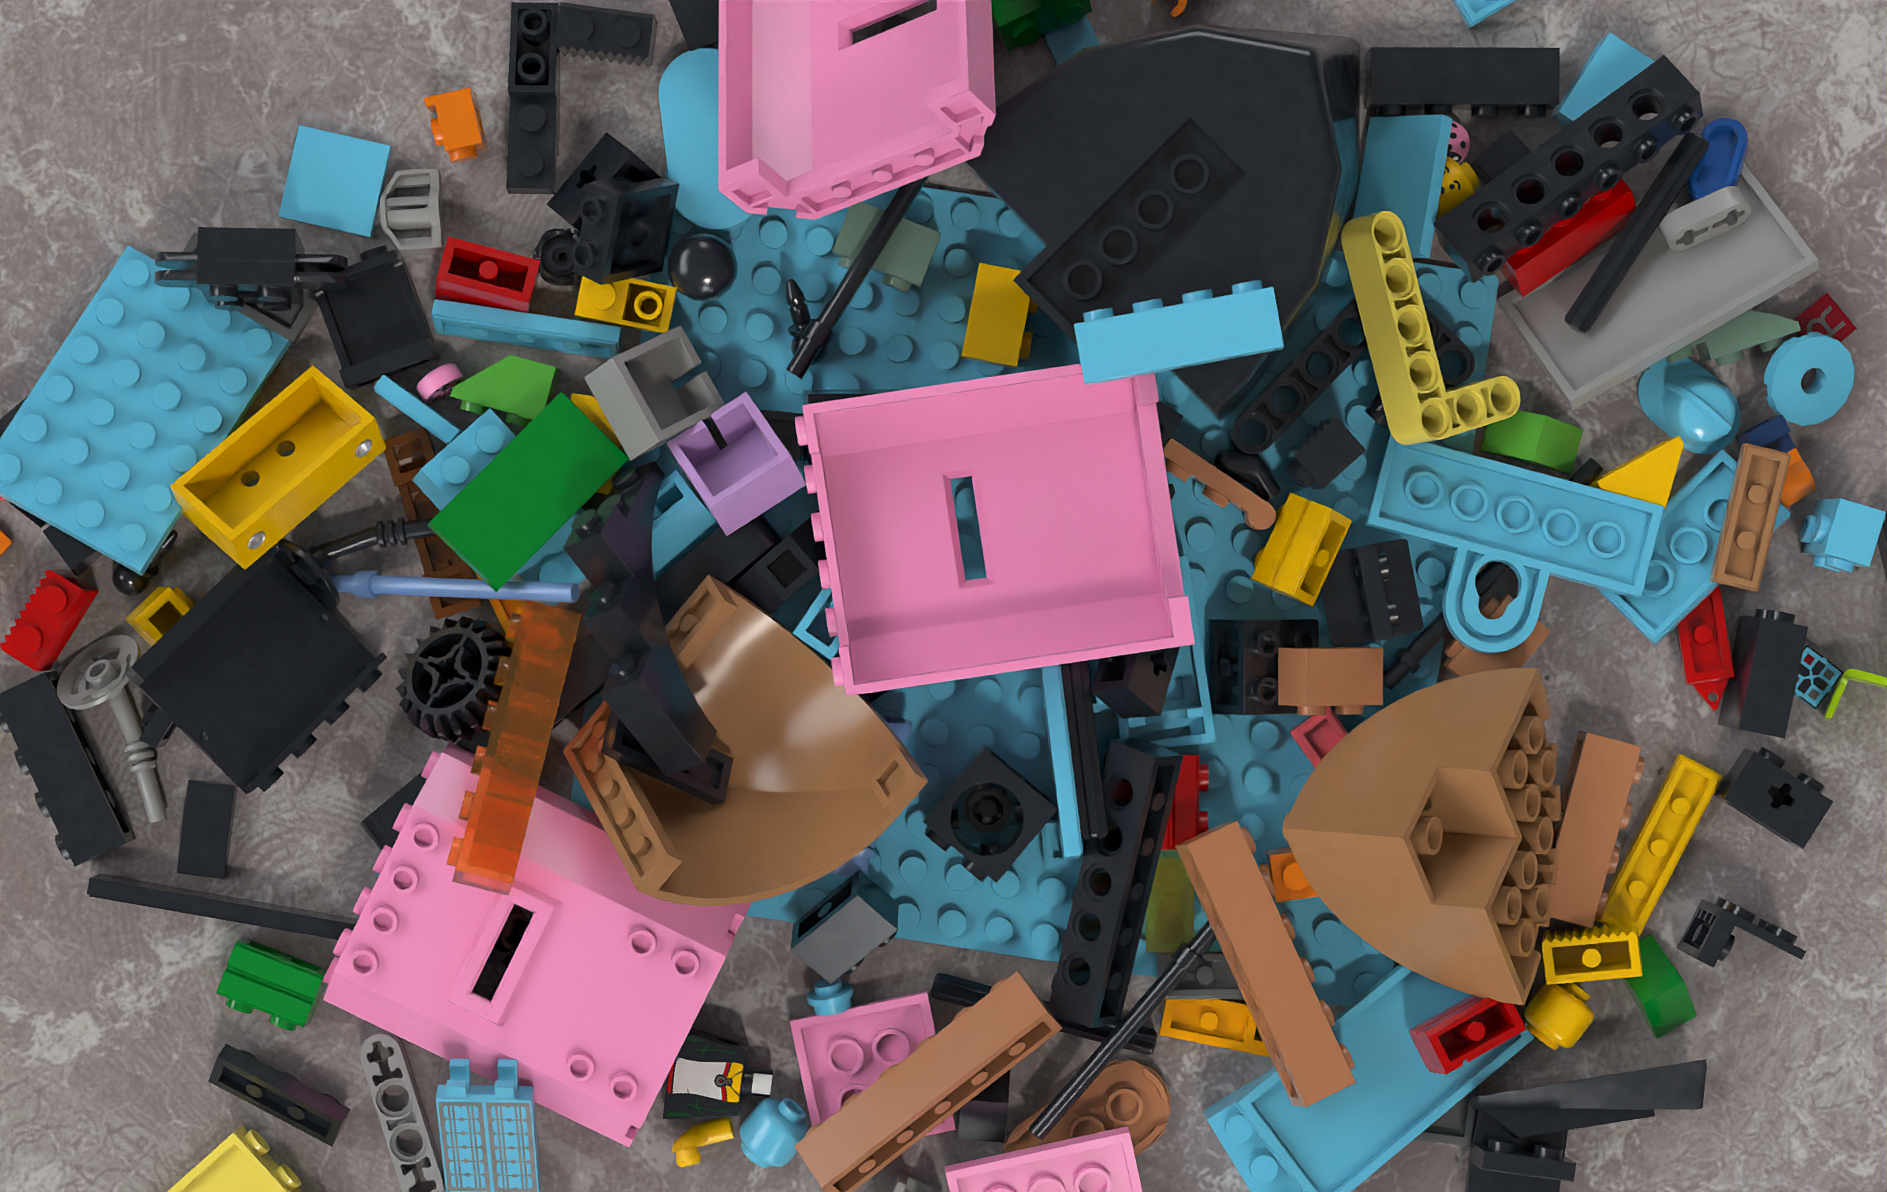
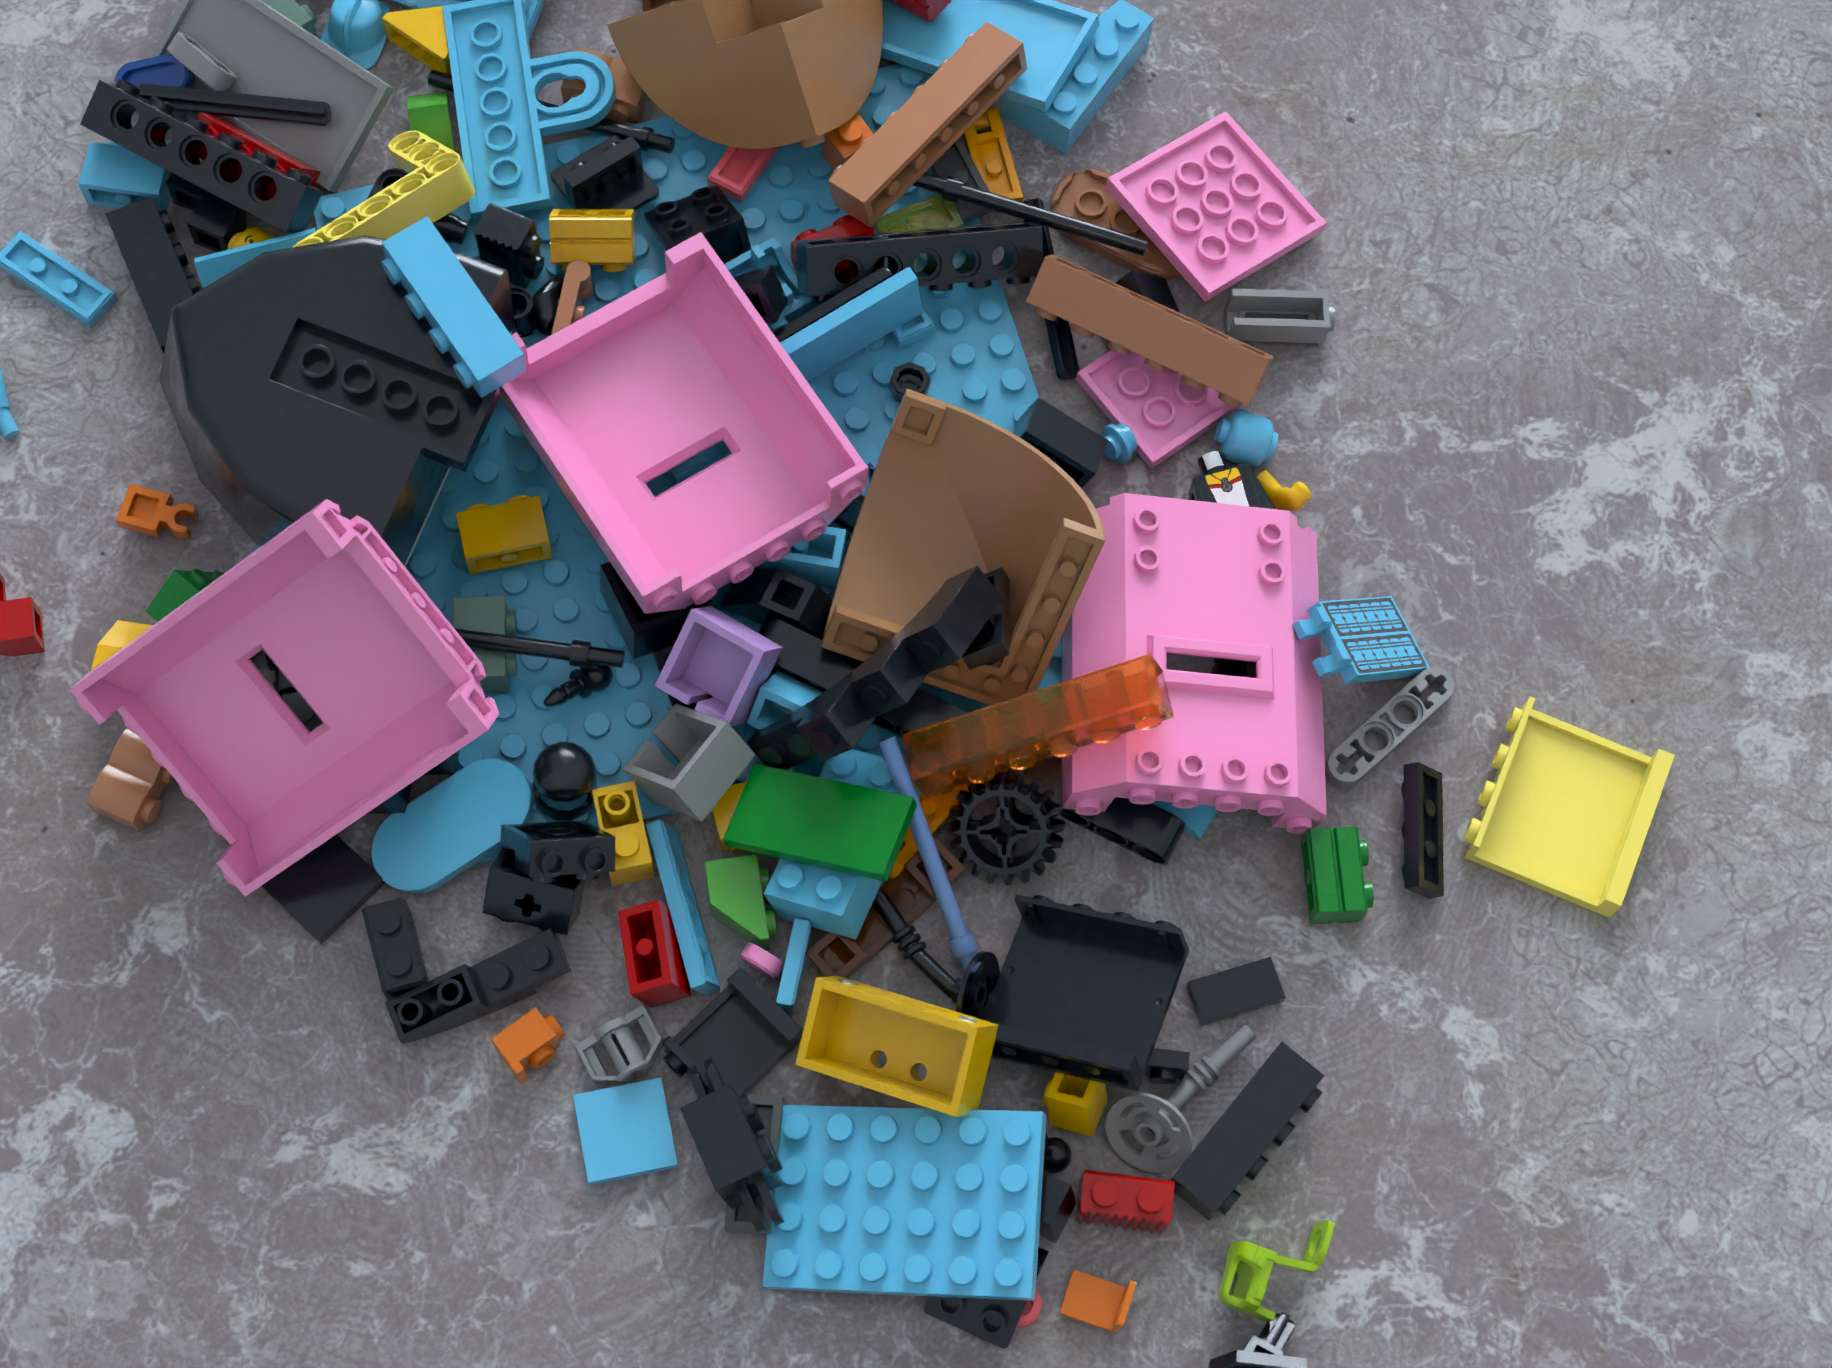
camera: 120 degrees left, 20 degrees down
black tile [87,874,358,940] -> none
black plate [533,228,582,286] -> none
black brick [923,744,1058,883] -> none
nougat brick [1278,647,1383,715] -> none

